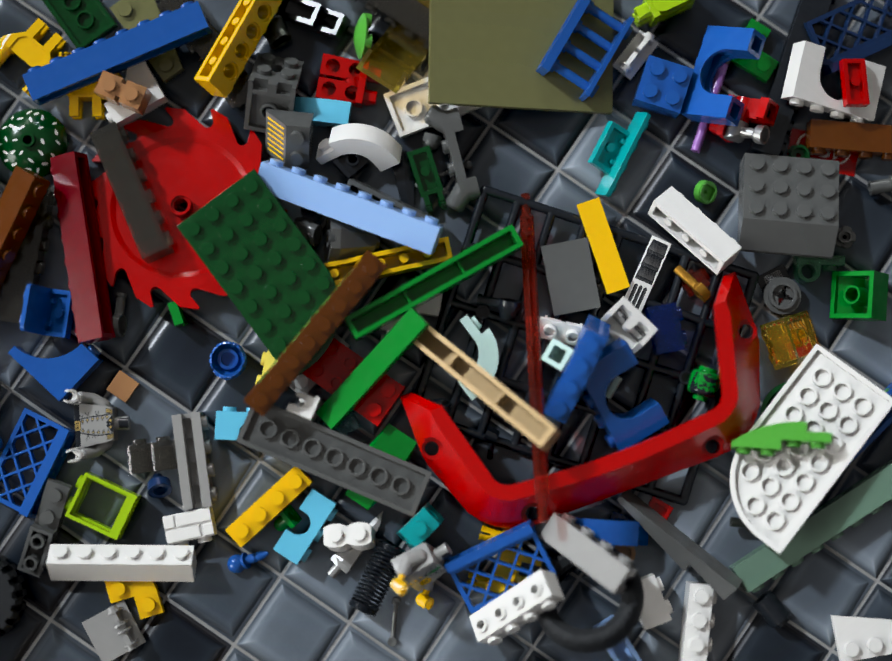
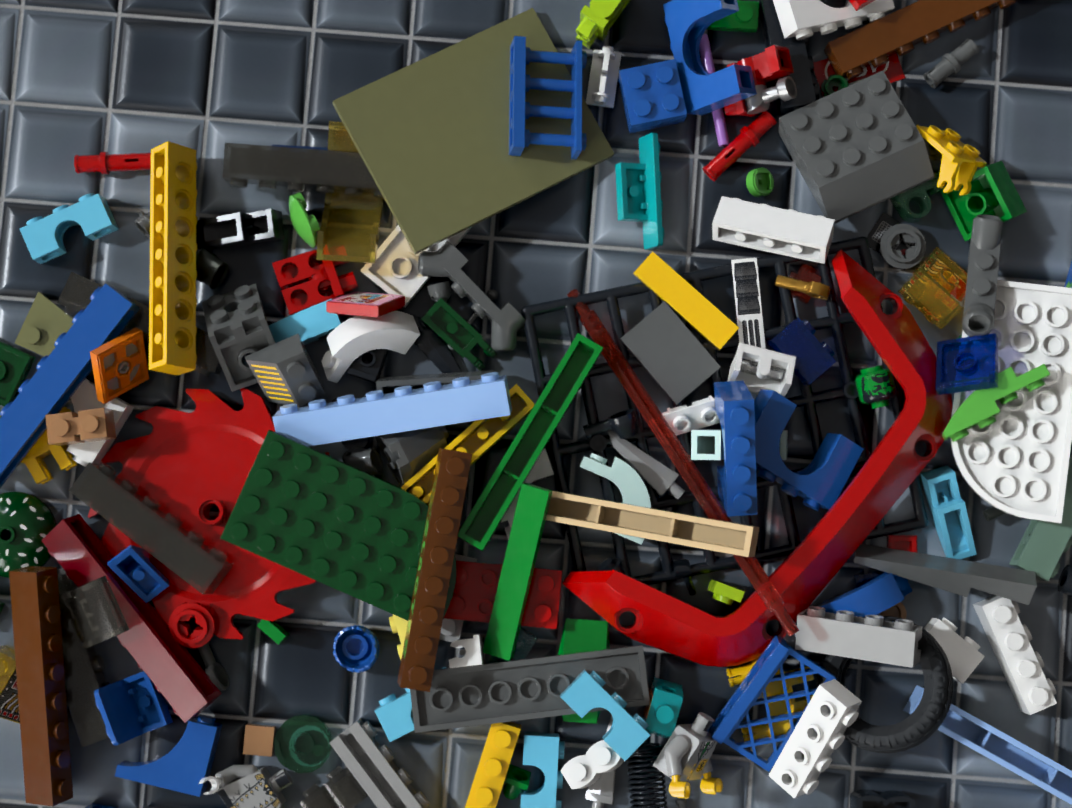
camera: 25 degrees left, 0 degrees up
none -> clear smoke slope [61,576,129,649]
none -> orange piece [90,328,149,404]
none -> blue slope [107,545,169,603]
none -> red gear [169,602,216,648]
none -> clear green tile [274,714,332,774]
none -> tile [326,291,405,317]
none -> medium azure arch [560,670,650,761]
none -> light grey bar [608,430,685,499]
none -> red pin [702,111,777,182]
none -> lime plate [707,579,745,606]
none -> yellow plate [916,125,987,196]
none -> medium azure slope [920,465,977,560]
none -> clear blue plate [936,333,998,395]
none -> dark grey plate [962,215,1003,338]

